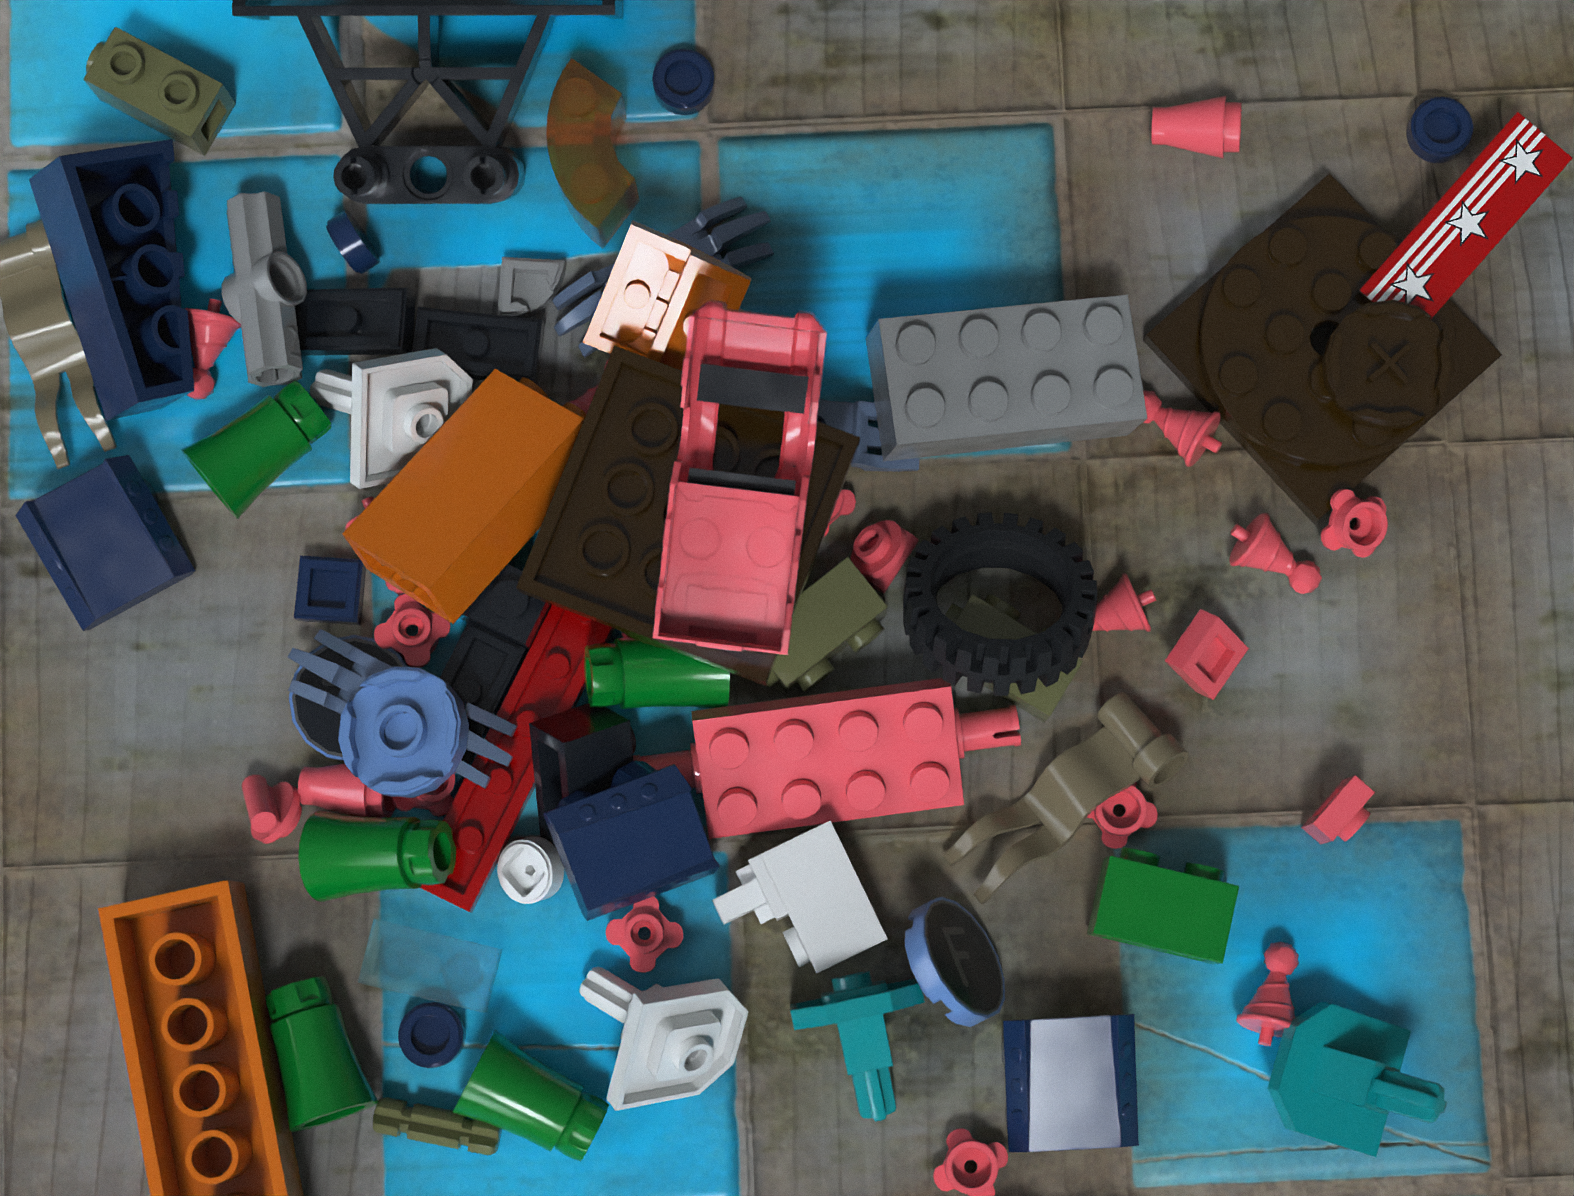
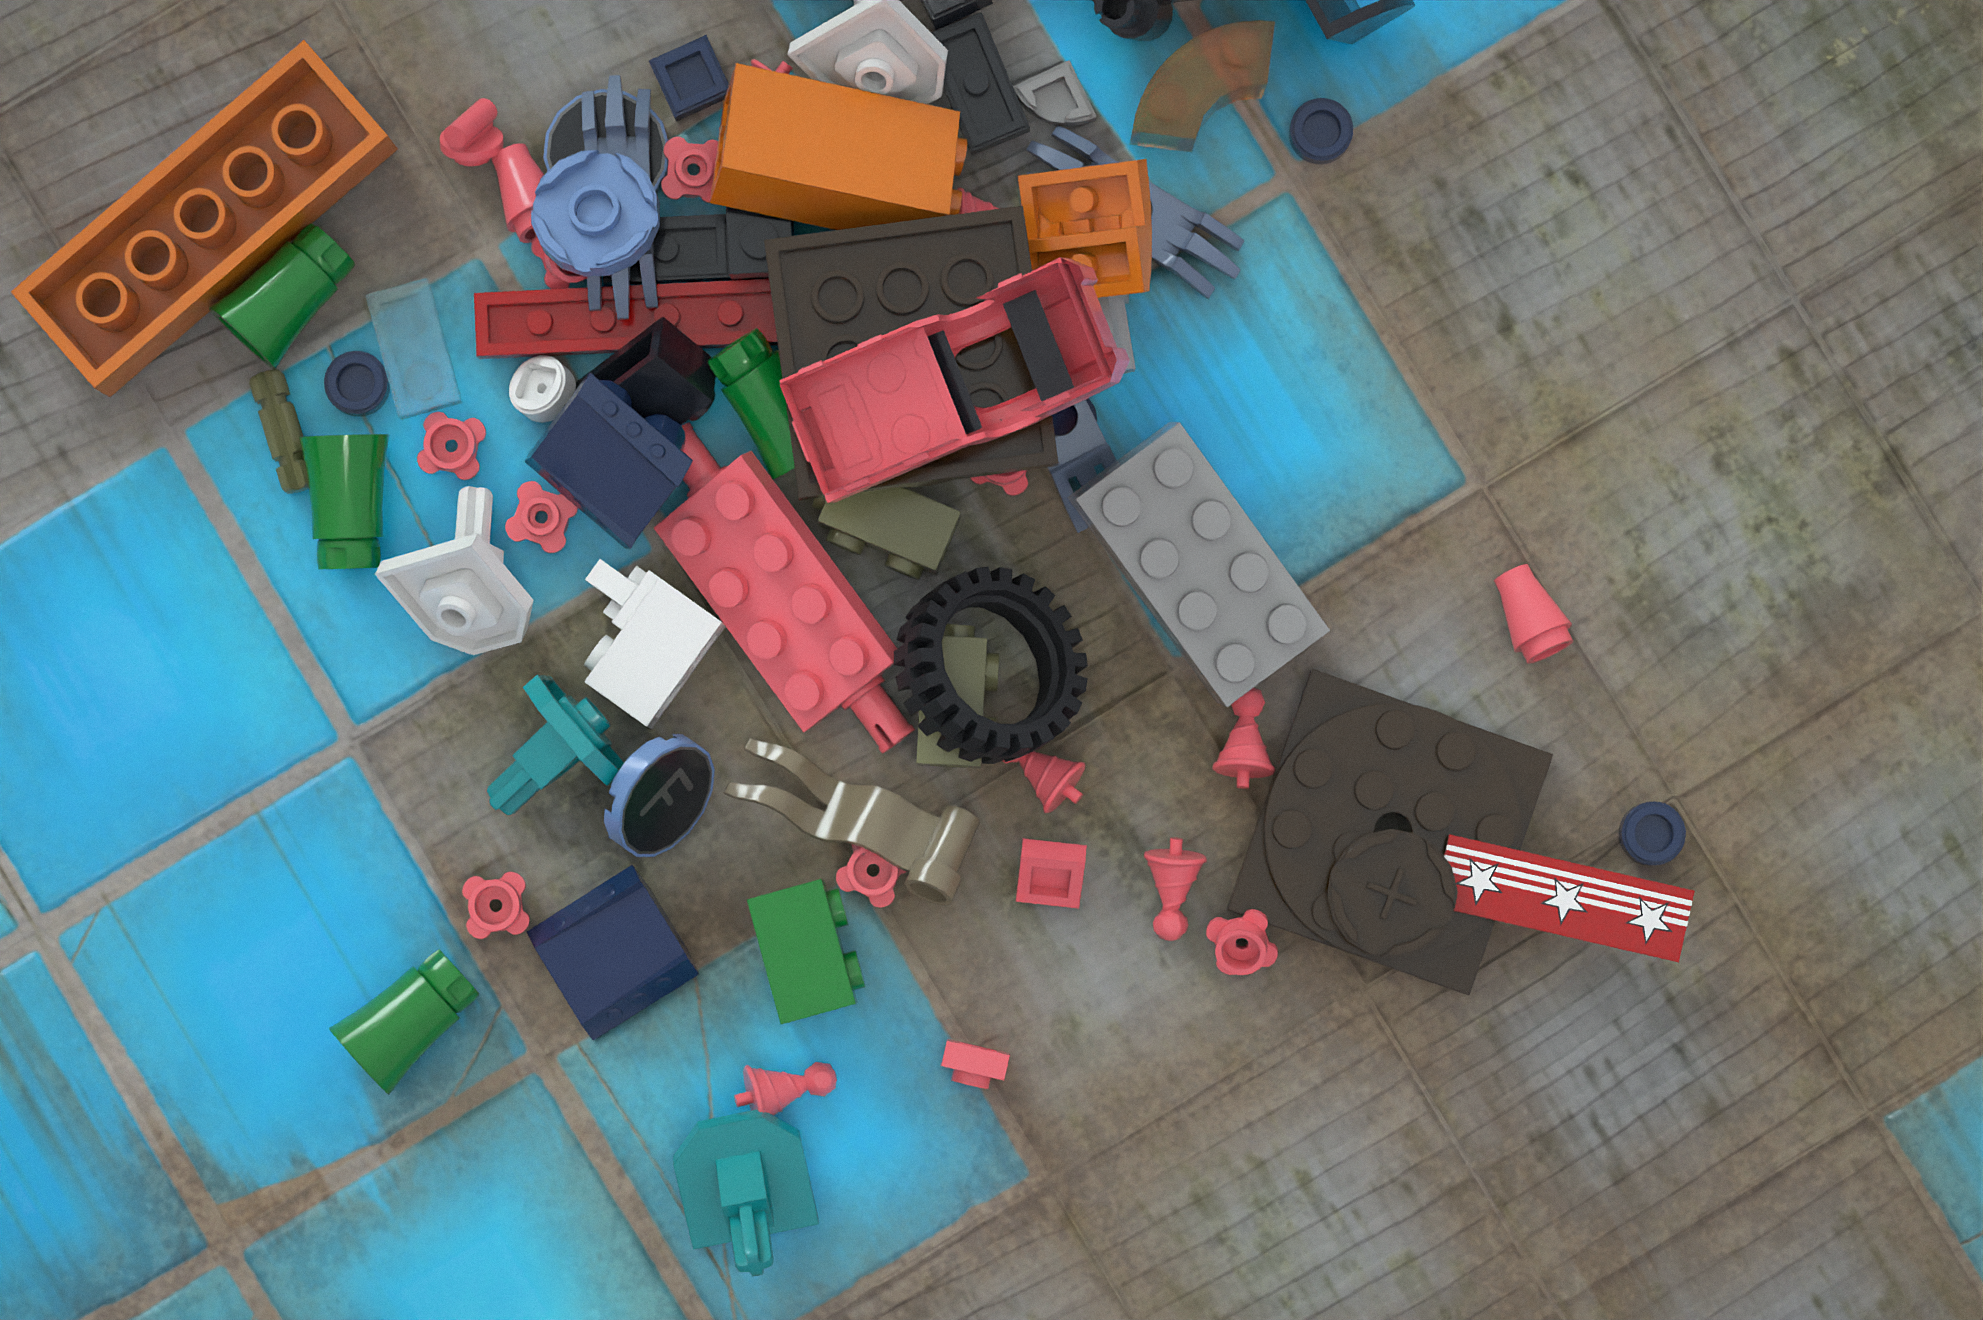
camera: 55 degrees right, 5 degrees up
green plant [298,811,456,902] -> none
coral plate [851,520,919,593] -> none
none -> coral plate [417,412,486,480]

